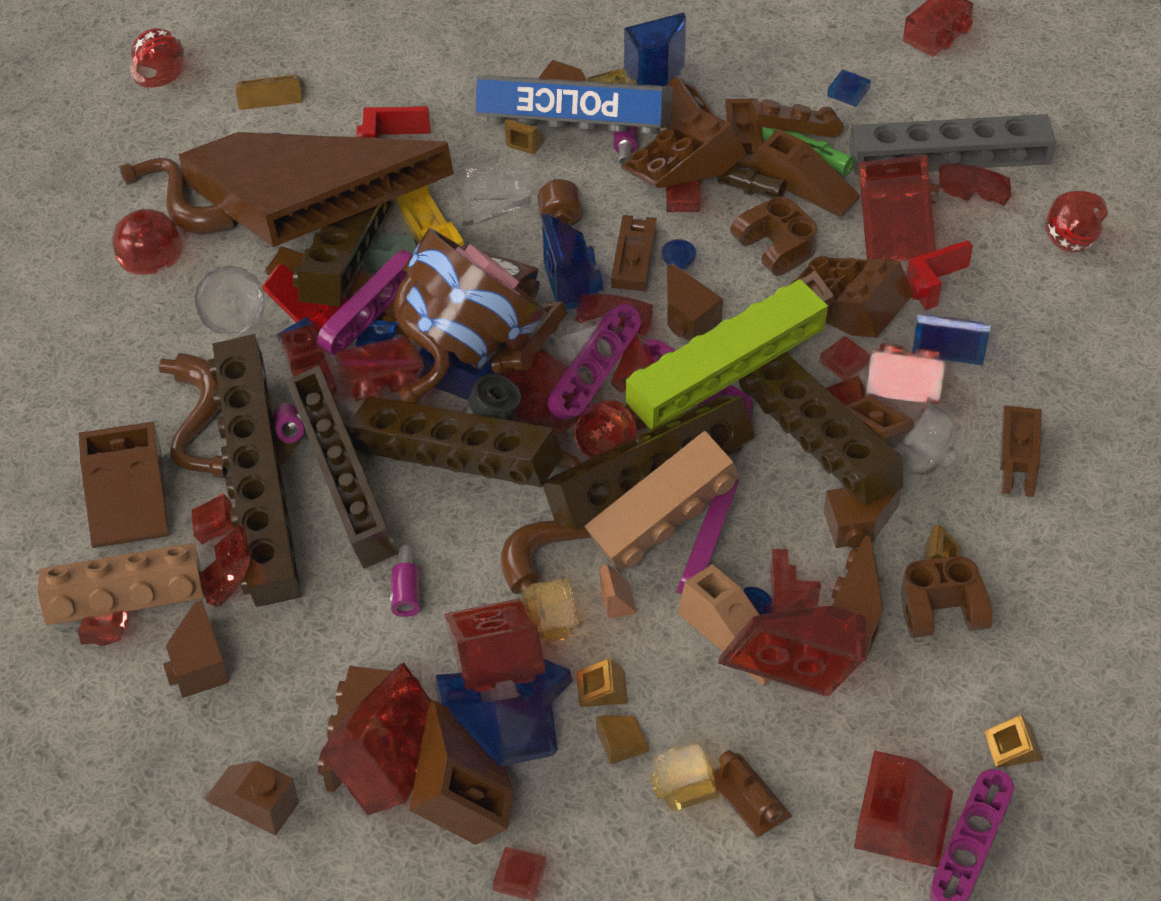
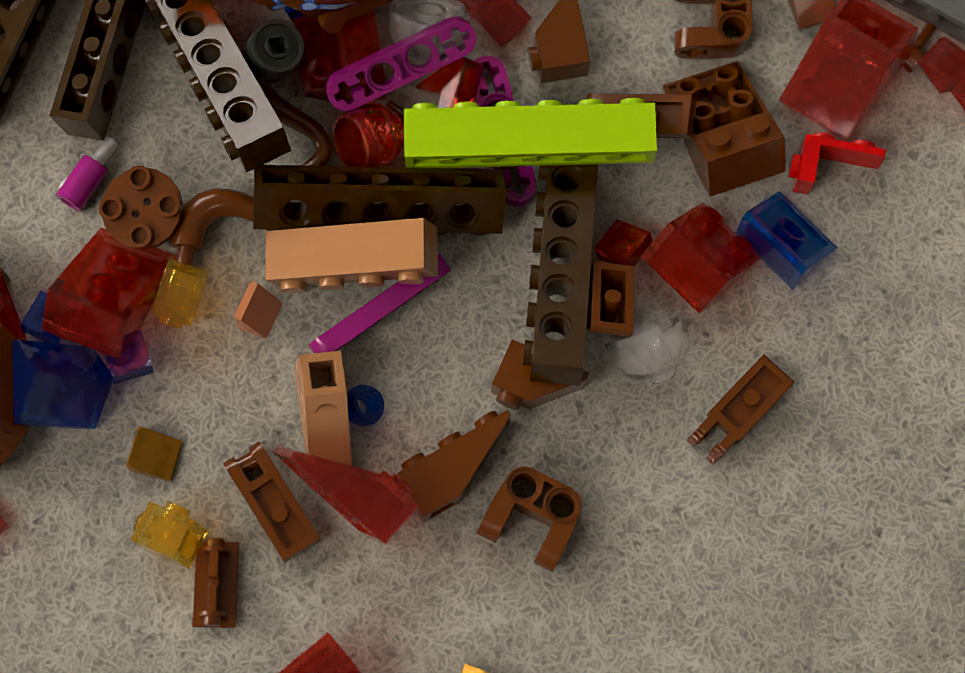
camera: 30 degrees right, 25 degrees up
pearl gold slope [576,658,628,707] -> none
clear red slope [770,549,821,635] -> none
clear red plate [819,336,871,382] -> none
pearl gold slope [924,524,961,560] -> none
none -> reddish brown plate [99,165,184,250]
none -> reddish brown plate [223,441,321,563]

